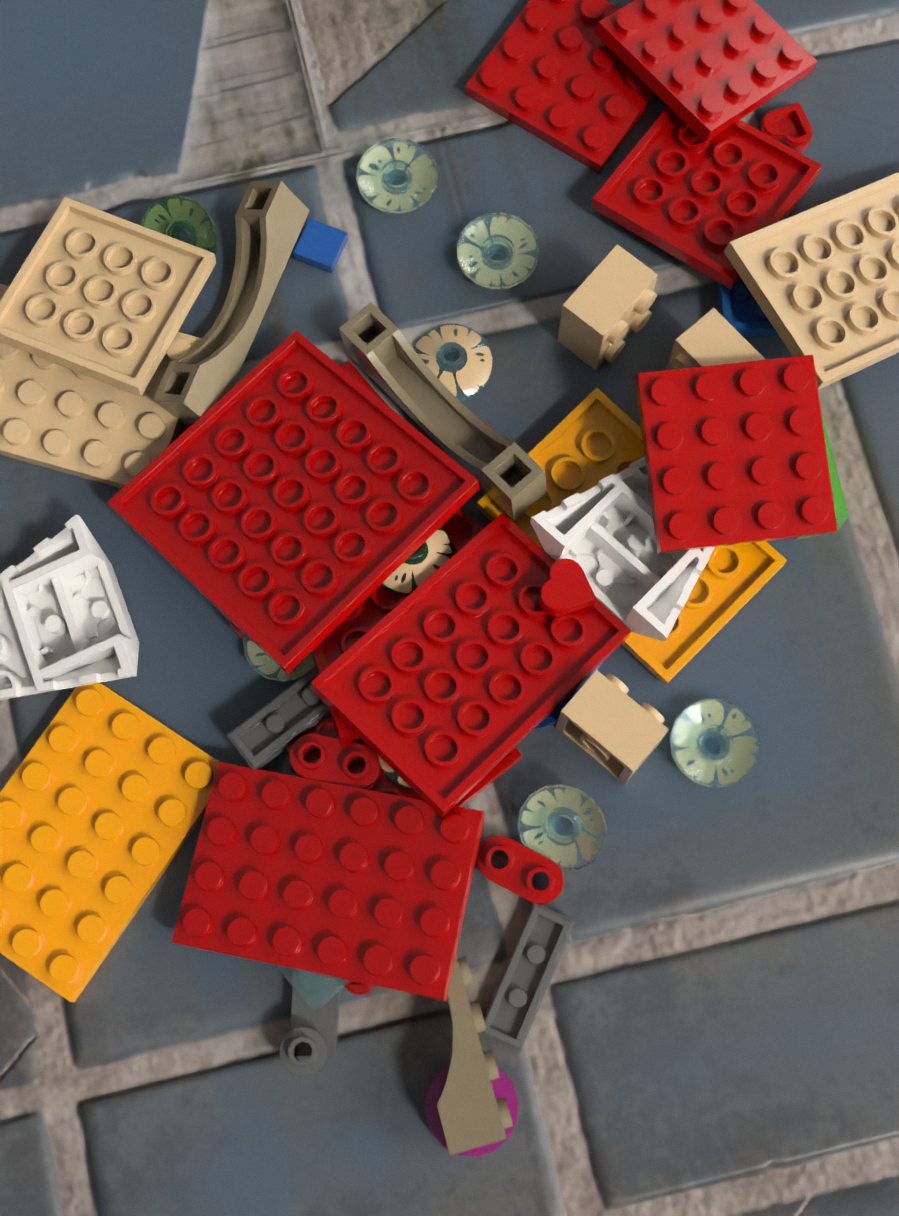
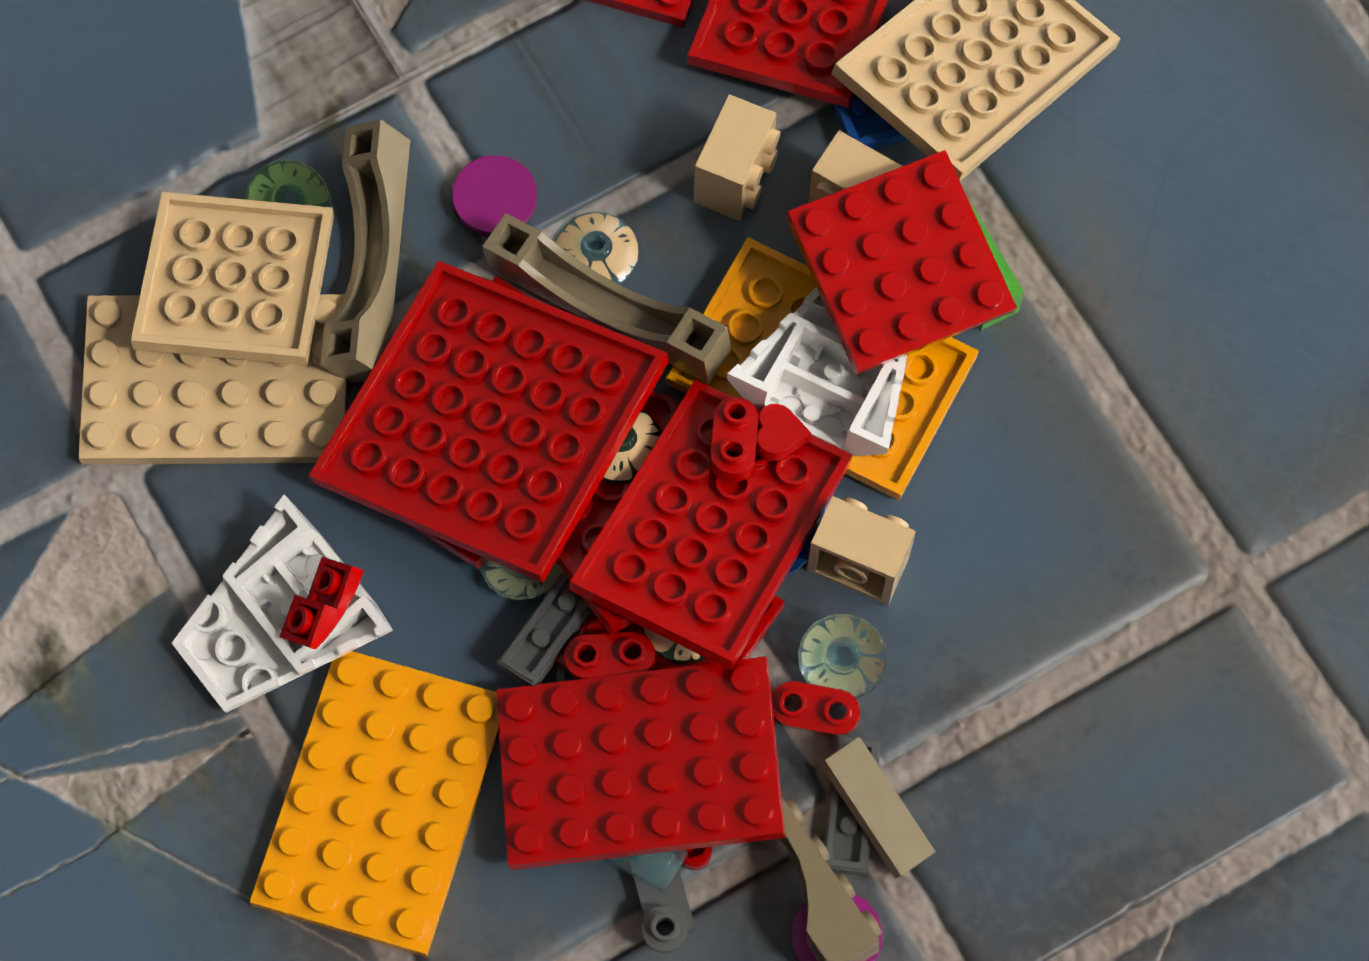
camera: 20 degrees left, 5 degrees down
blue tile [293,218,348,274] -> none
clear light blue dish [356,138,438,214] -> none
clear light blue dish [457,212,539,289] -> none
clear light blue dish [670,699,760,788] -> none
none -> red slope [279,556,364,650]
none -> magenta tile [453,155,537,238]
none -> red plate [709,397,758,482]
none -> dark tan tile [819,737,936,879]

